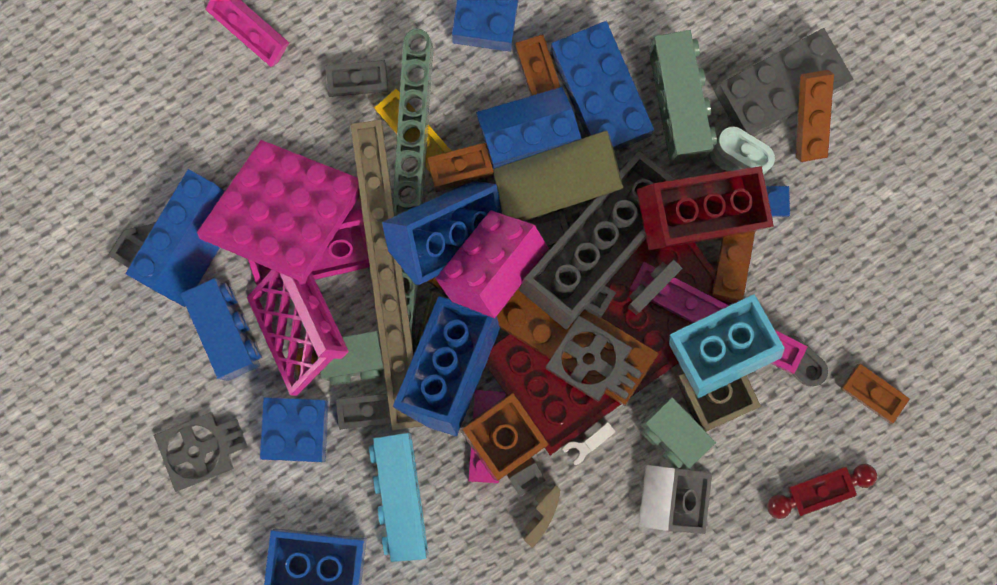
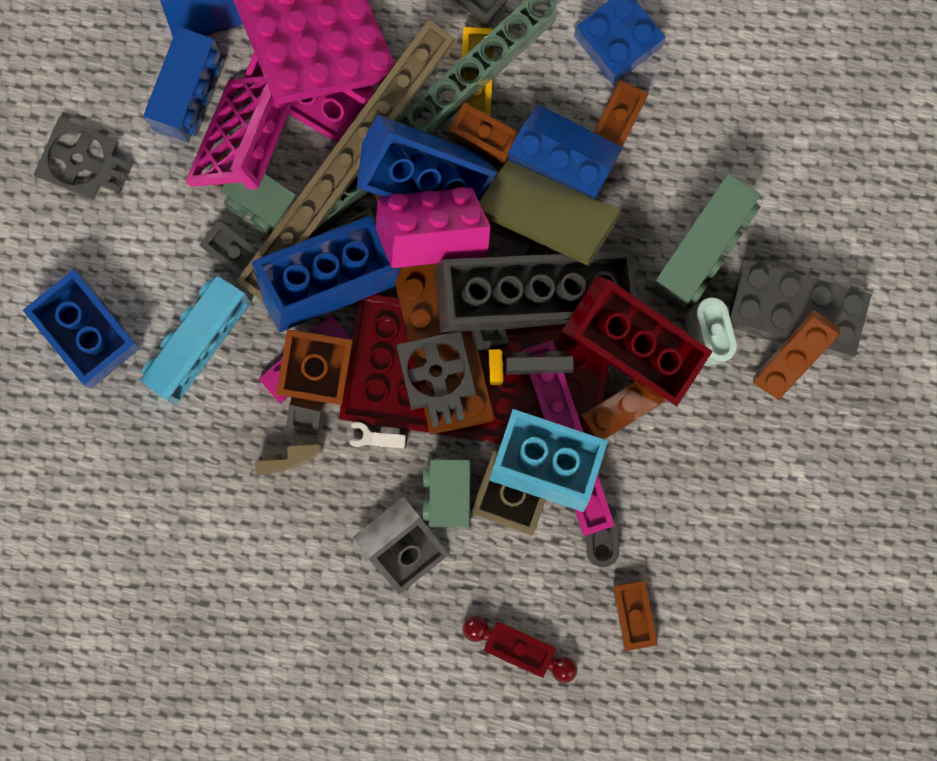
camera: 50 degrees right, 0 degrees up
blue brick [260,397,329,462] -> none
blue brick [550,20,654,152] -> none
blue plate [766,186,790,217] -> none
none -> yellow tile [489,349,503,386]

